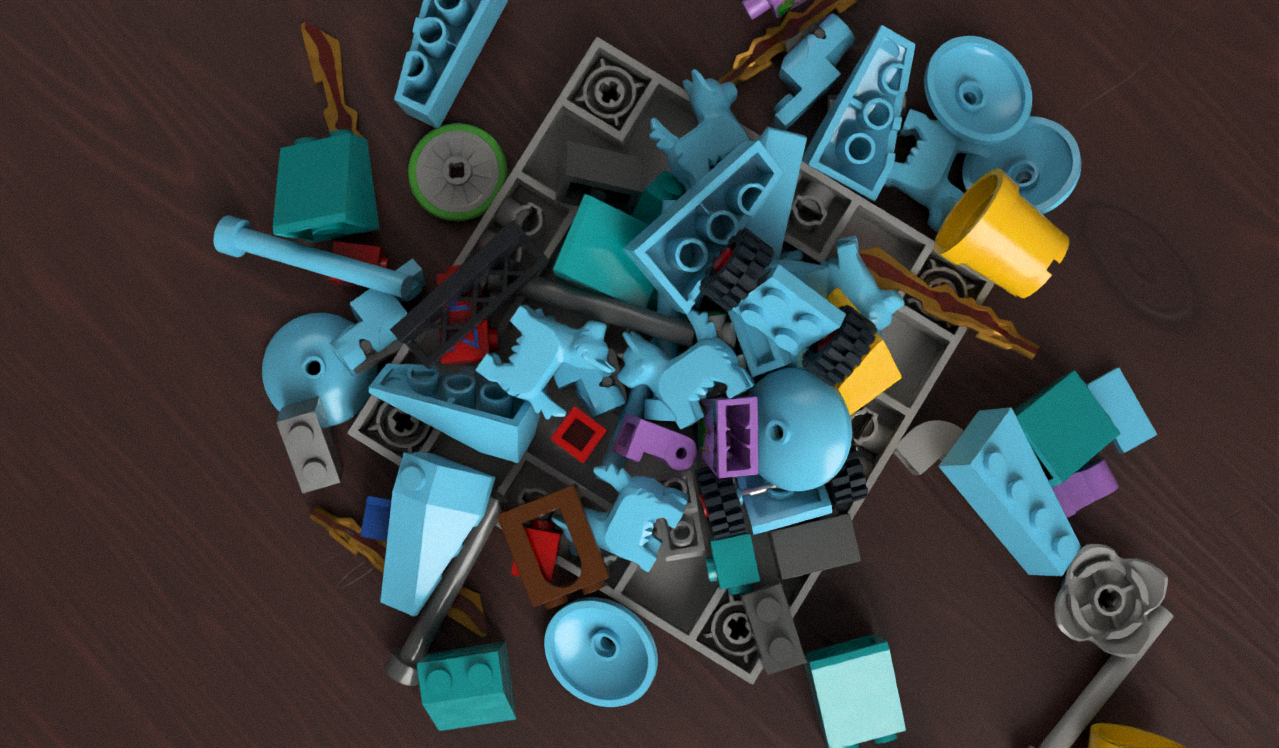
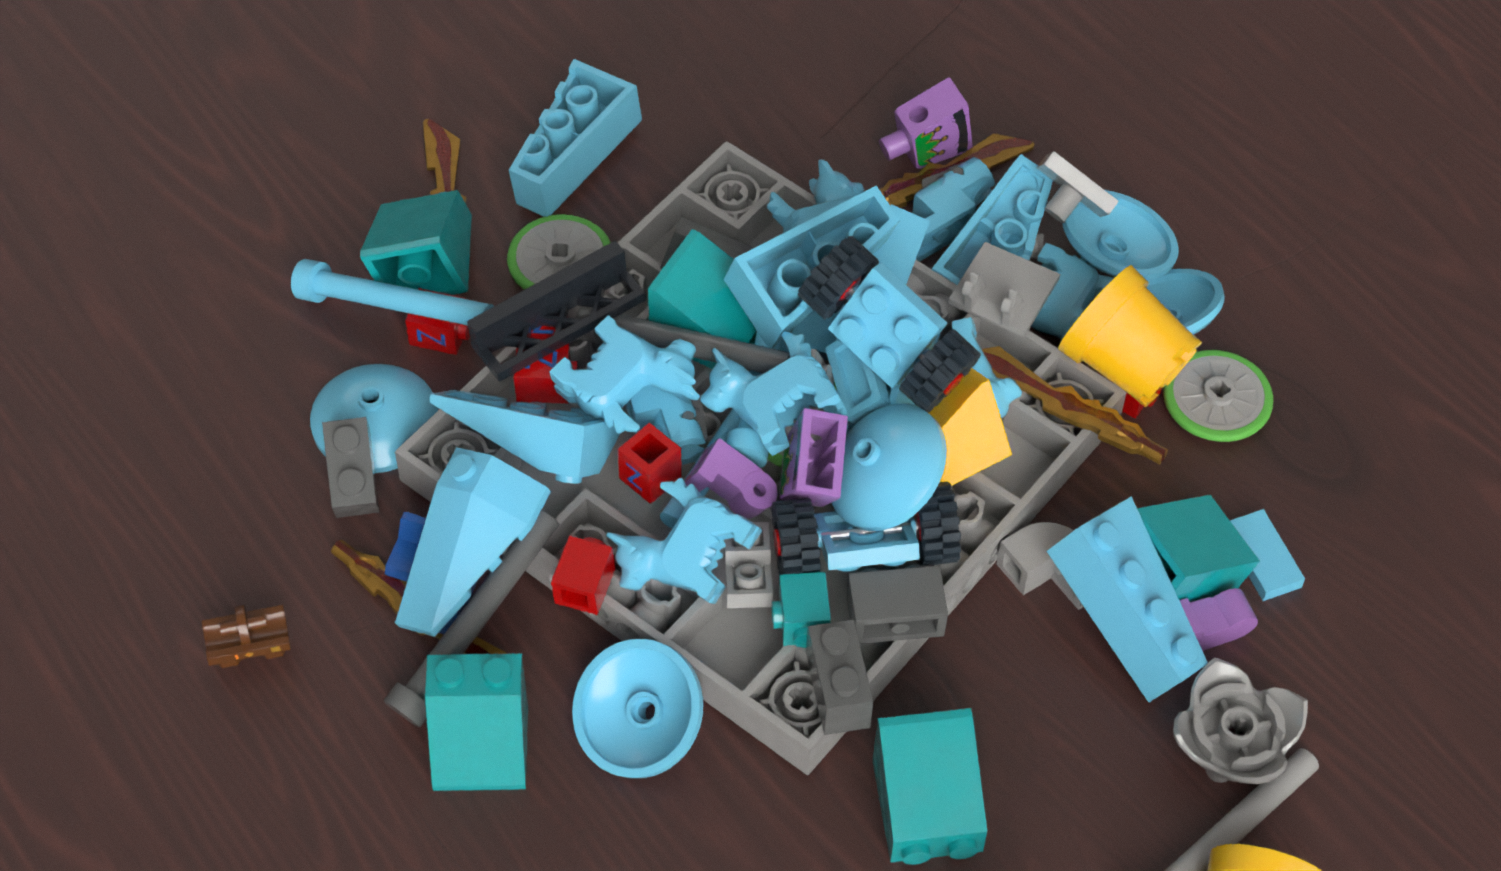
camera: 10 degrees right, 30 degrees down
medium azure plate [329,258,426,376] -> none
reddish brown panel [497,482,612,609] -> none
none -> reddish brown hips [201,605,291,668]
none -> light grey plate [948,242,1060,337]
none -> light grey tile [1037,151,1119,223]
none -> light grey wheel [1163,350,1273,442]

